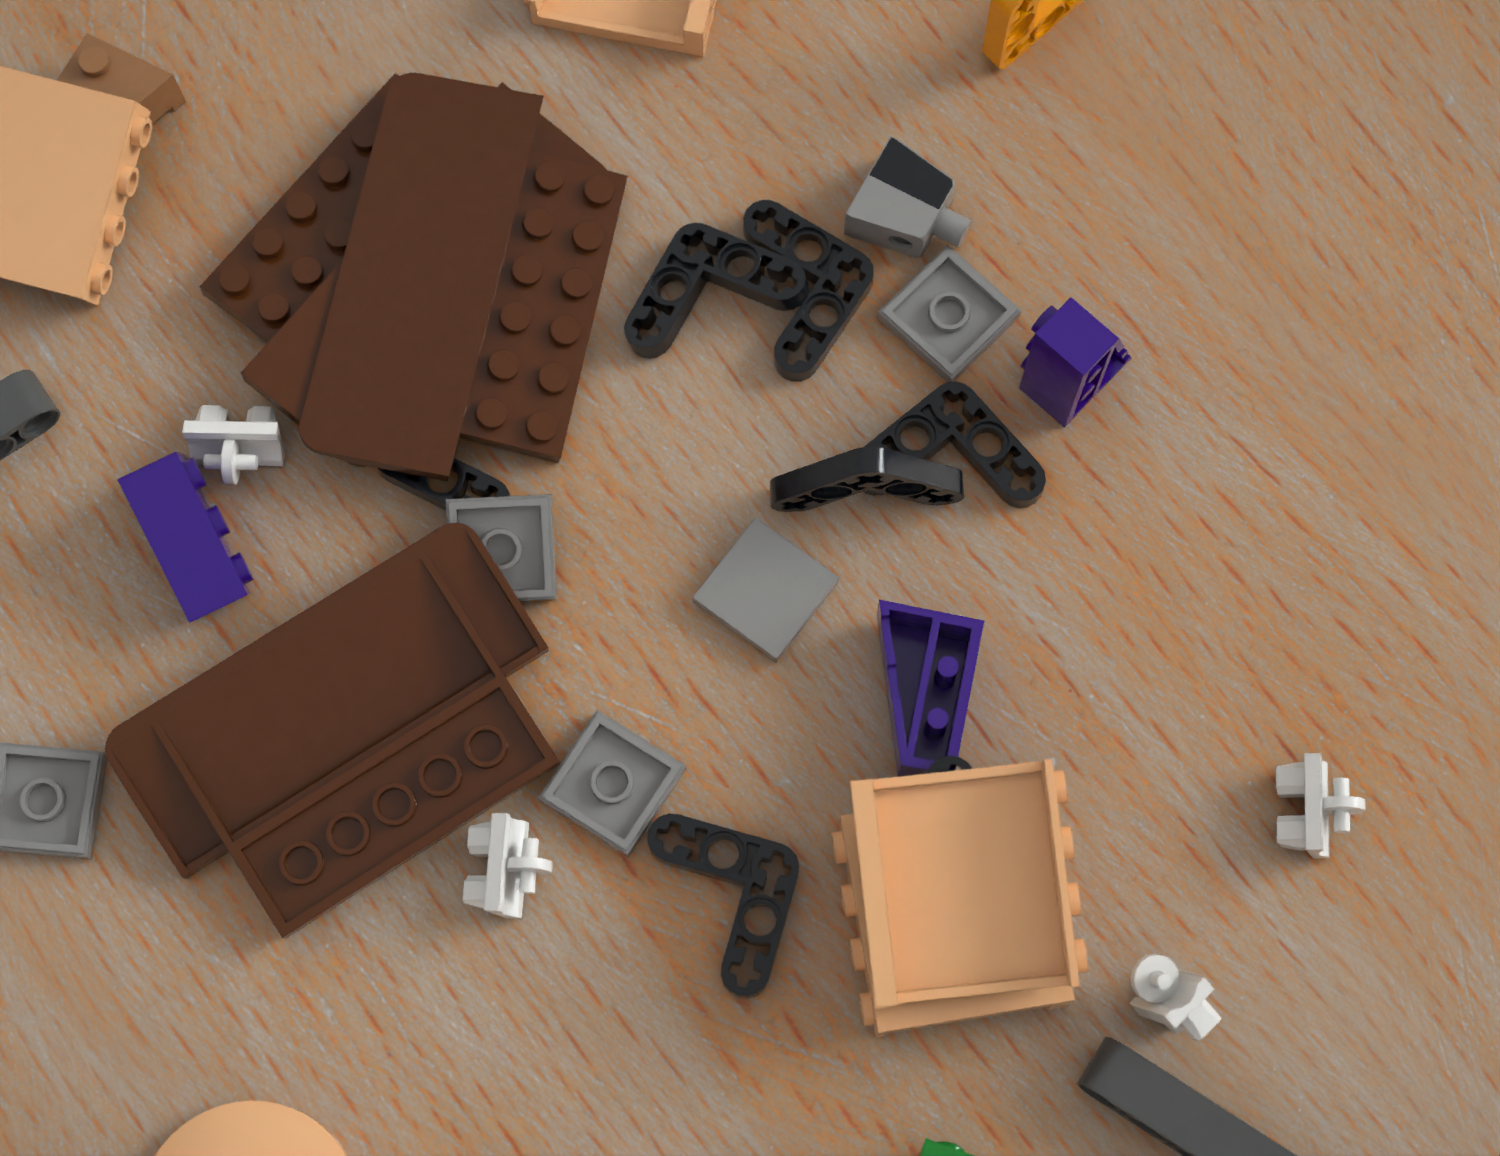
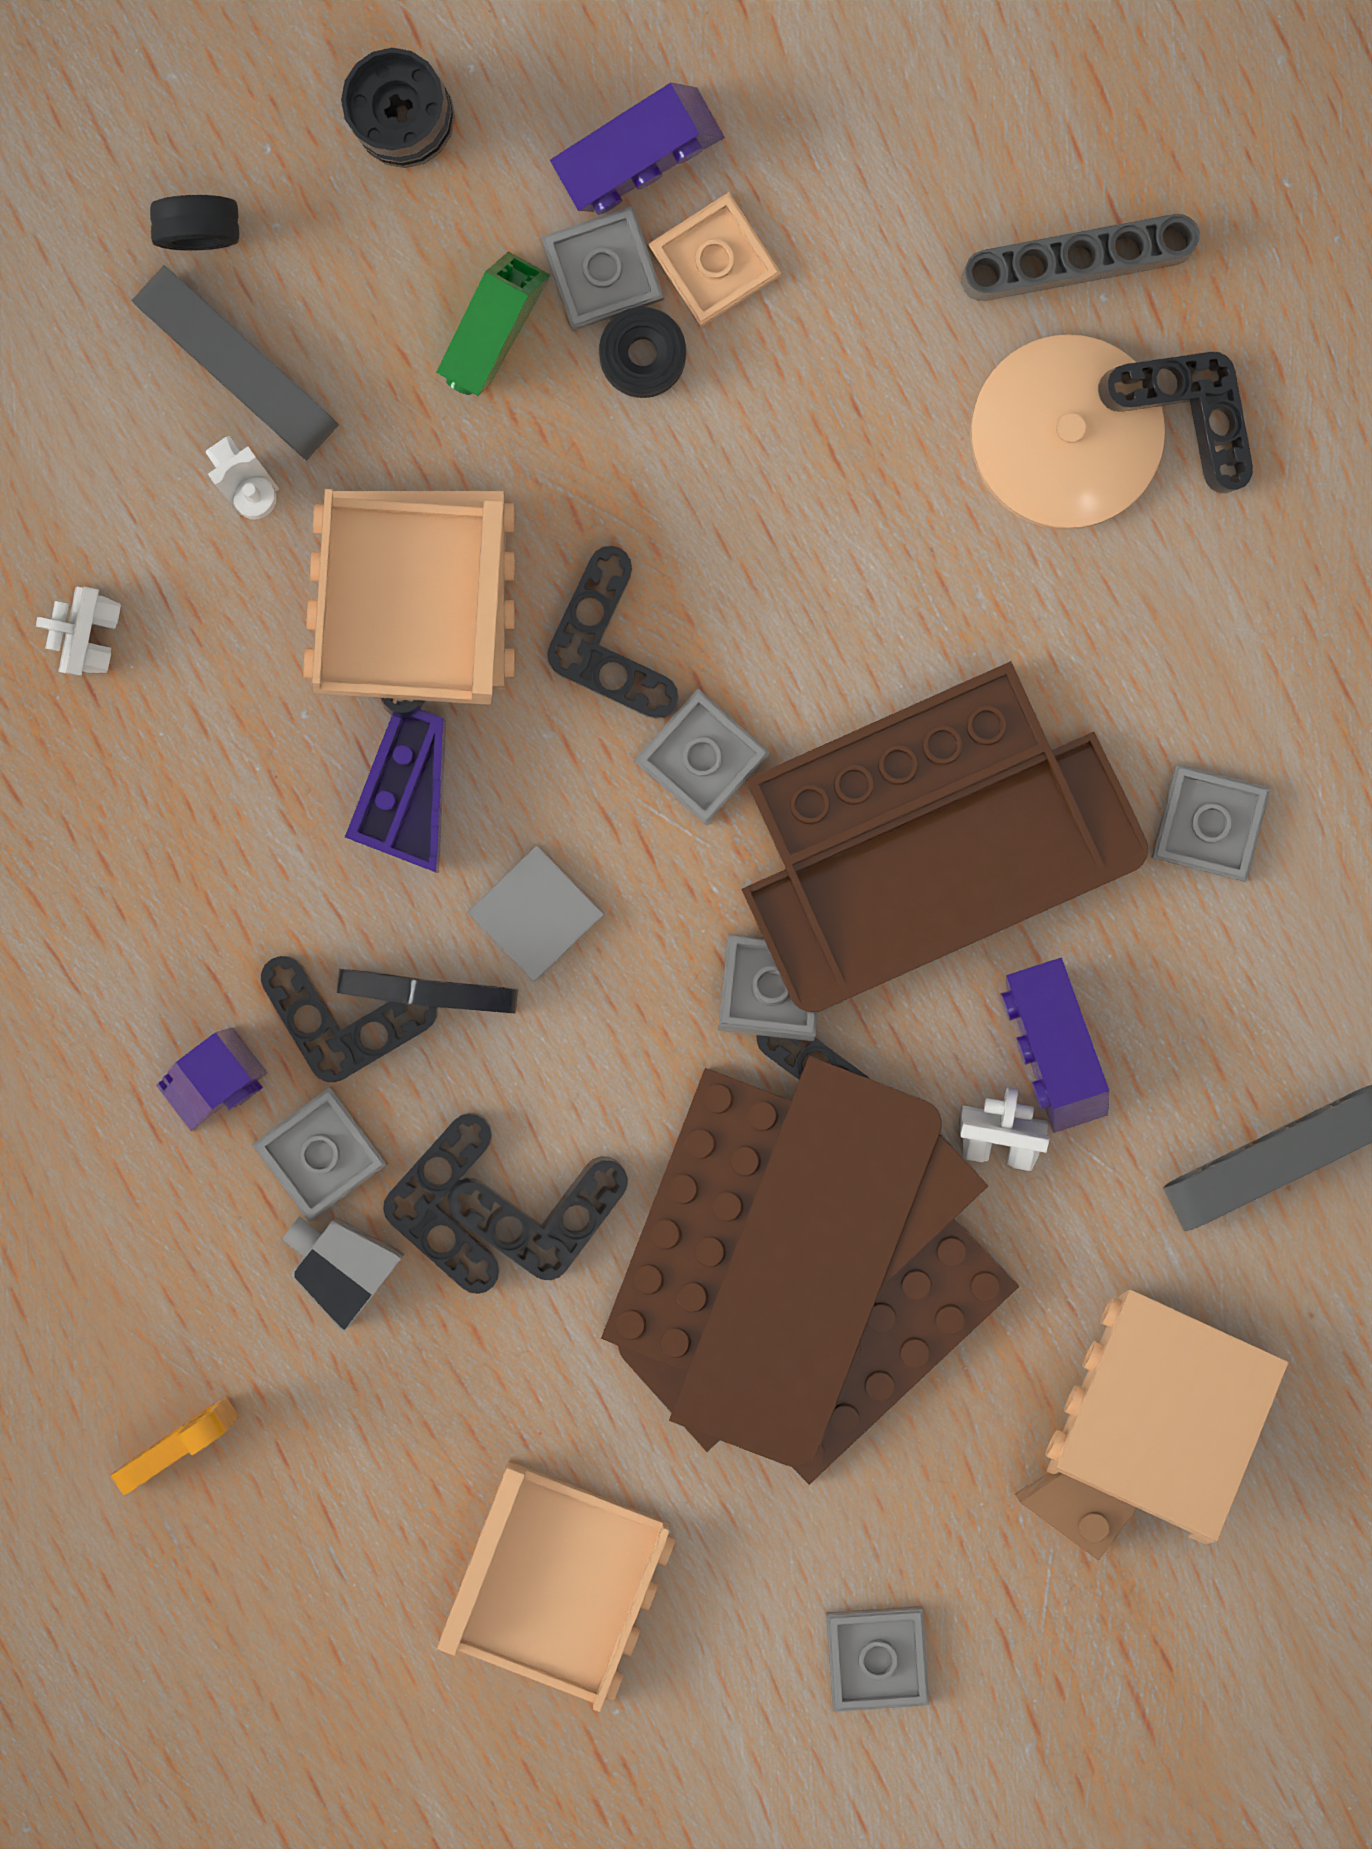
camera: 170 degrees left, 15 degrees up
white hips [463,813,553,919] -> none

